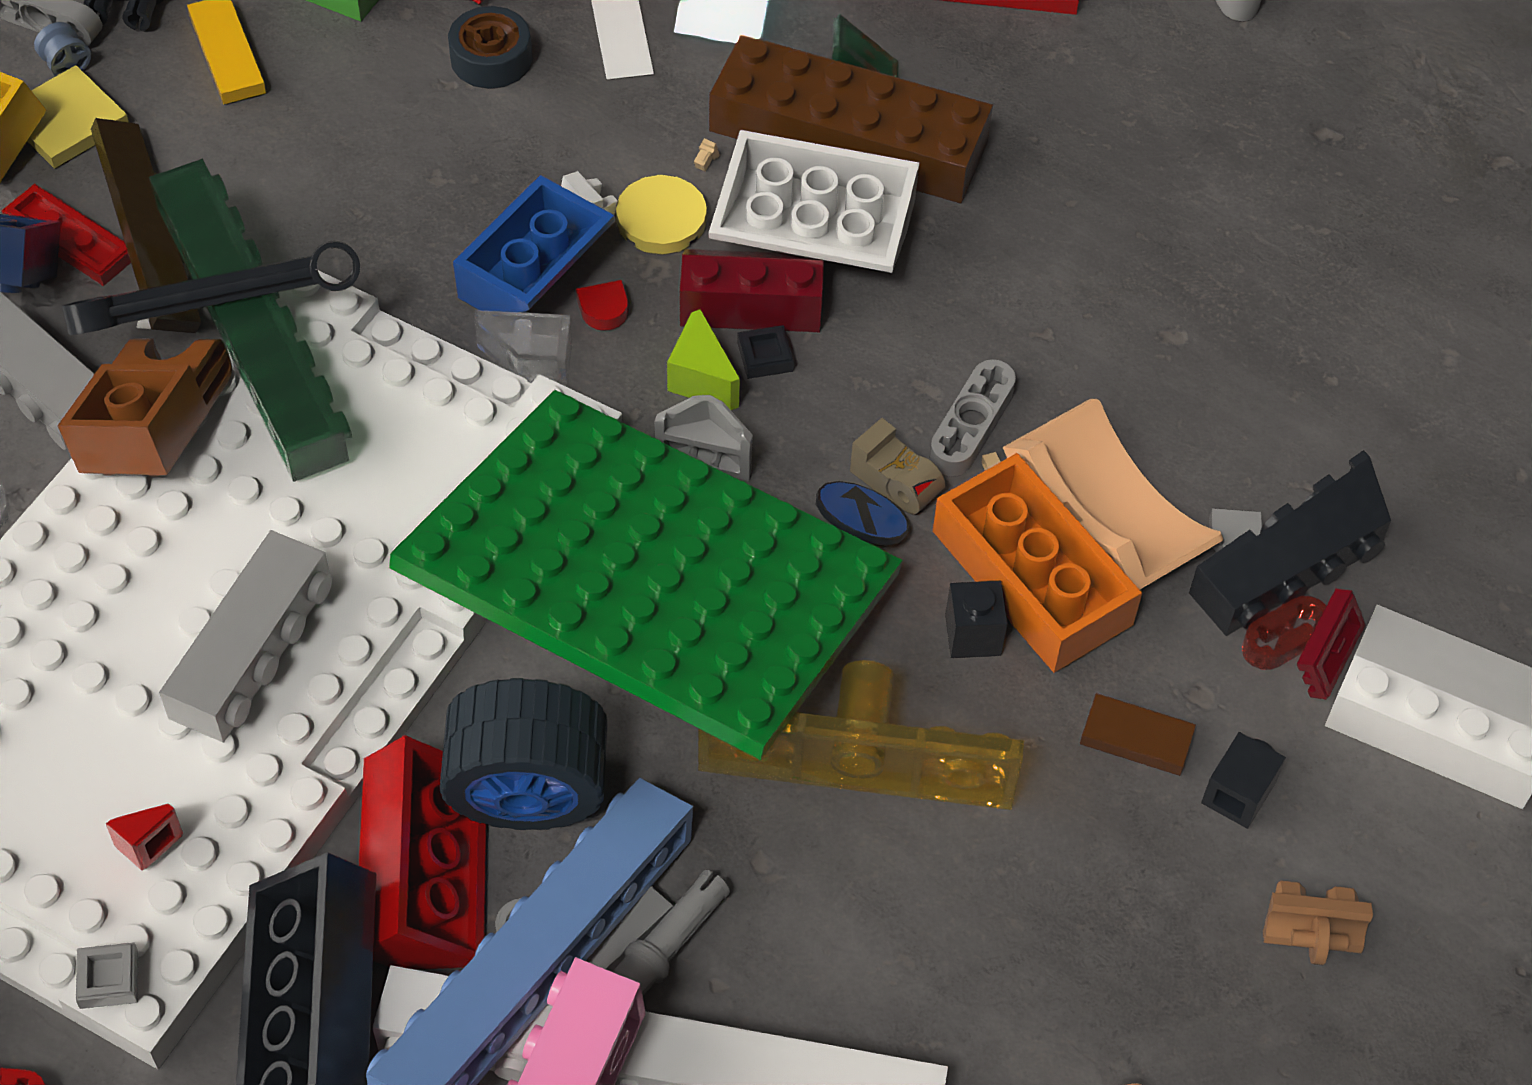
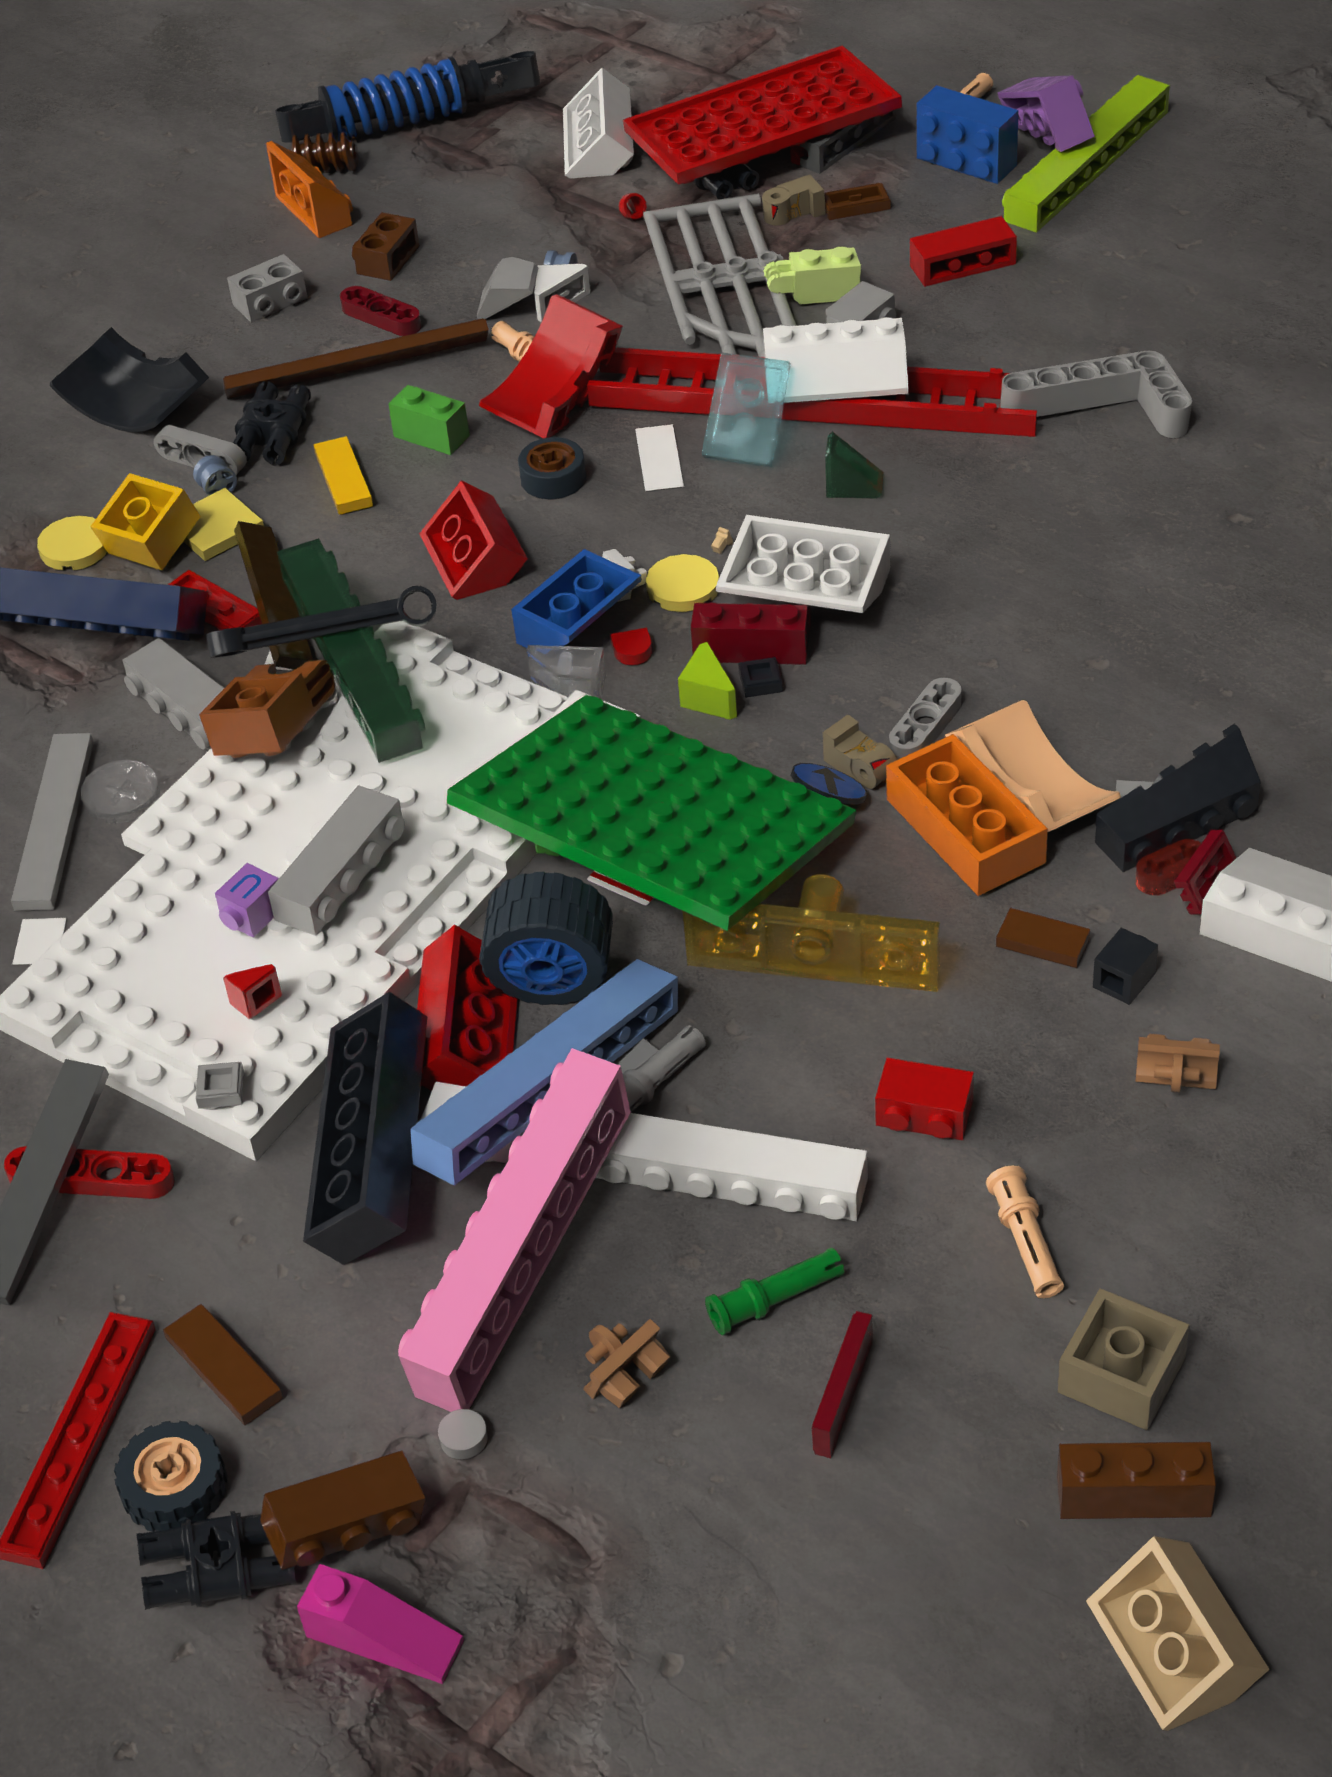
camera: 10 degrees right, 10 degrees down
light grey slope [654,395,753,481] -> none
reddish brown brick [709,34,993,204] -> none
black brick [945,580,1007,658] -> none
none -> medium lavender brick [215,863,279,937]
none -> red slope [419,480,528,600]
none -> red brick [875,1058,974,1140]

